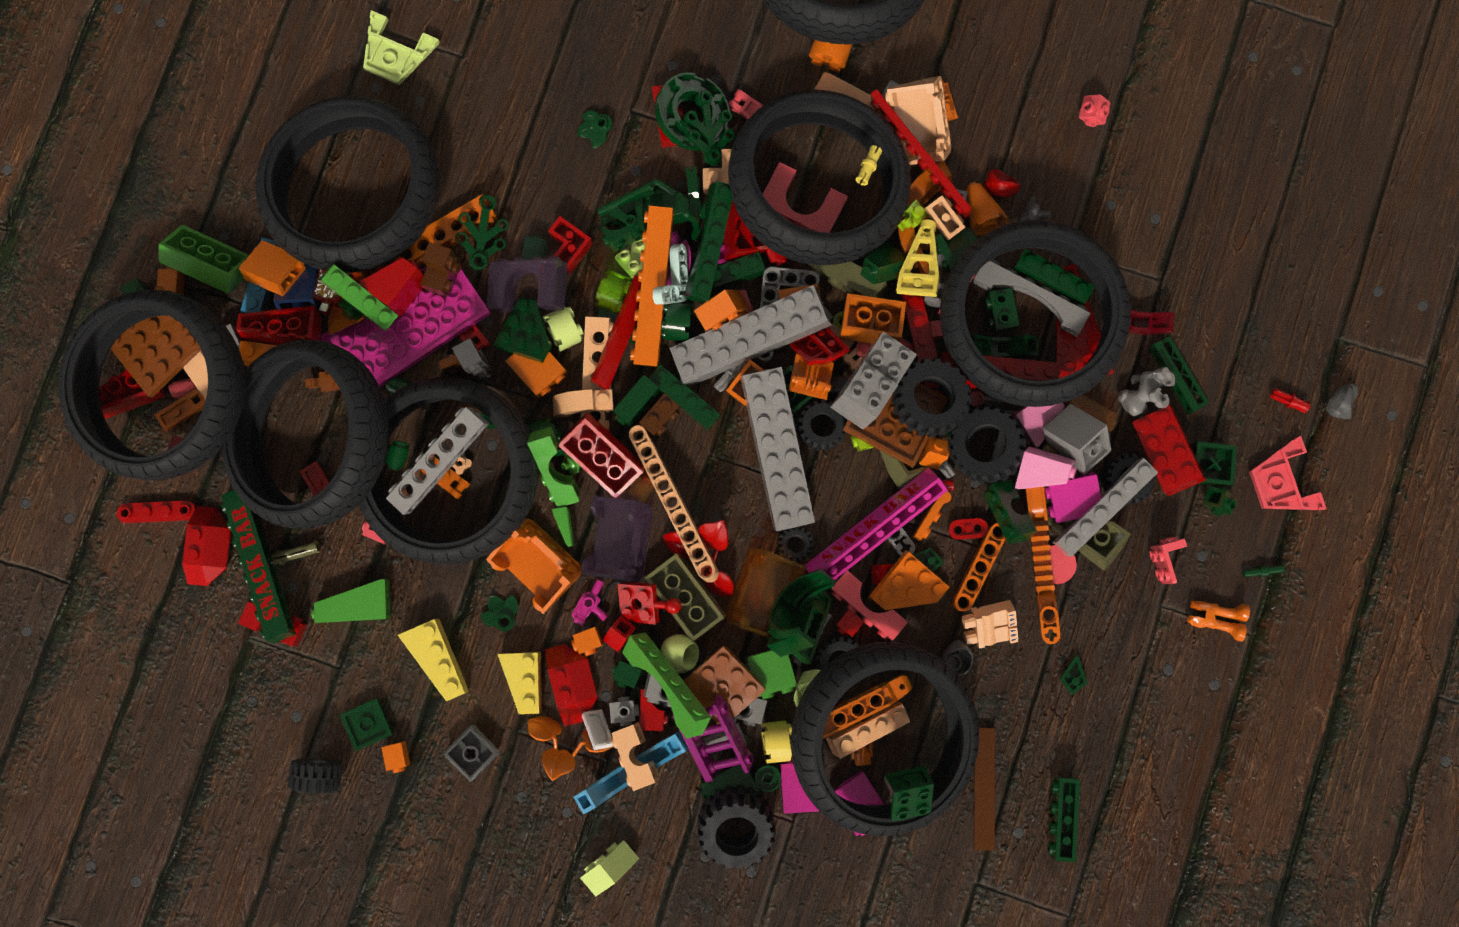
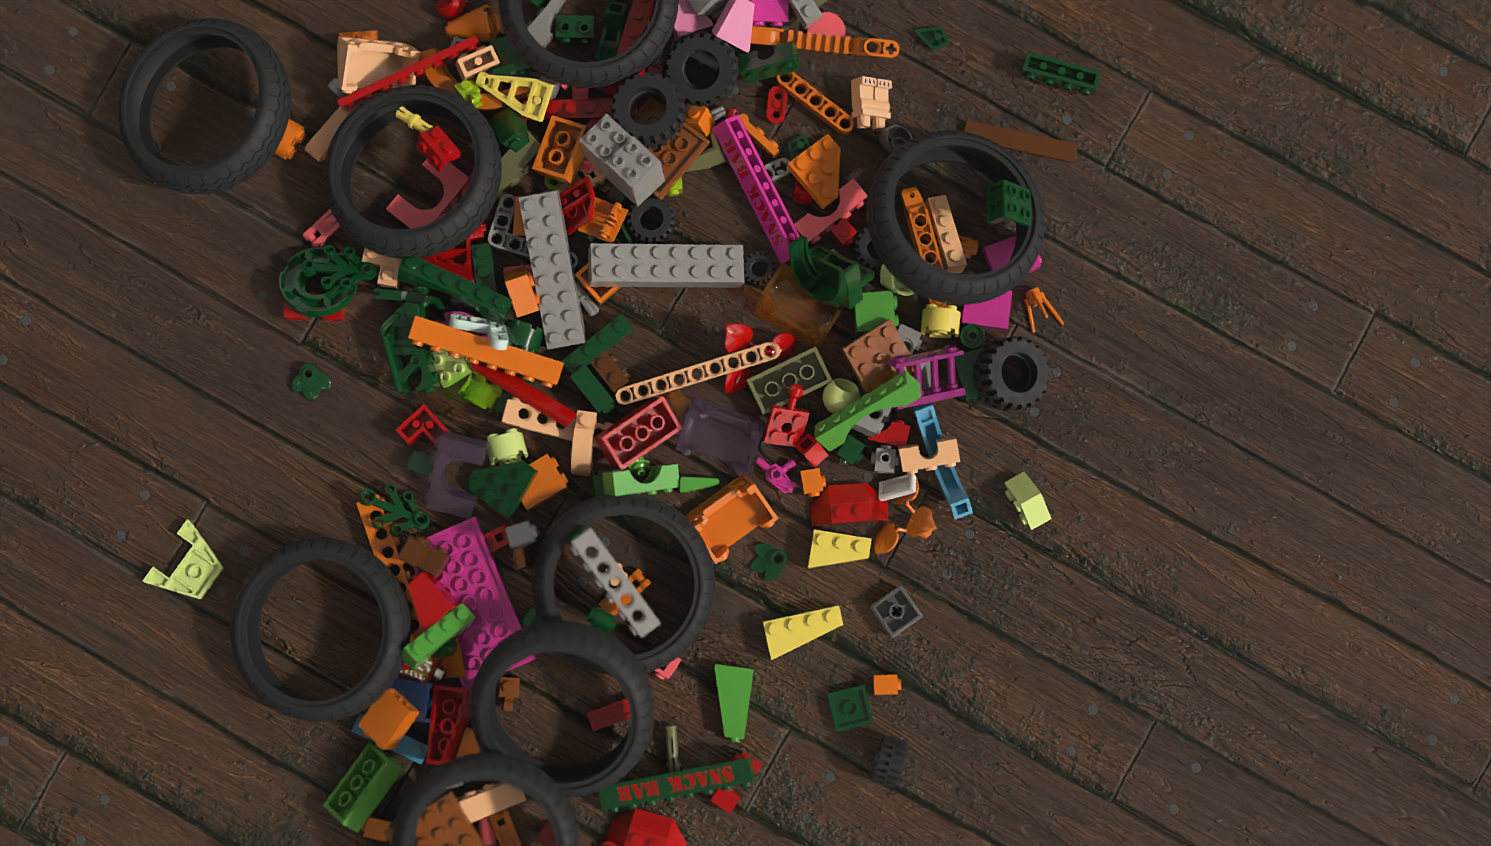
camera: 80 degrees left, 0 degrees up
none -> red bracket [417,126,461,172]
none -> orange plant [1024,287,1064,333]

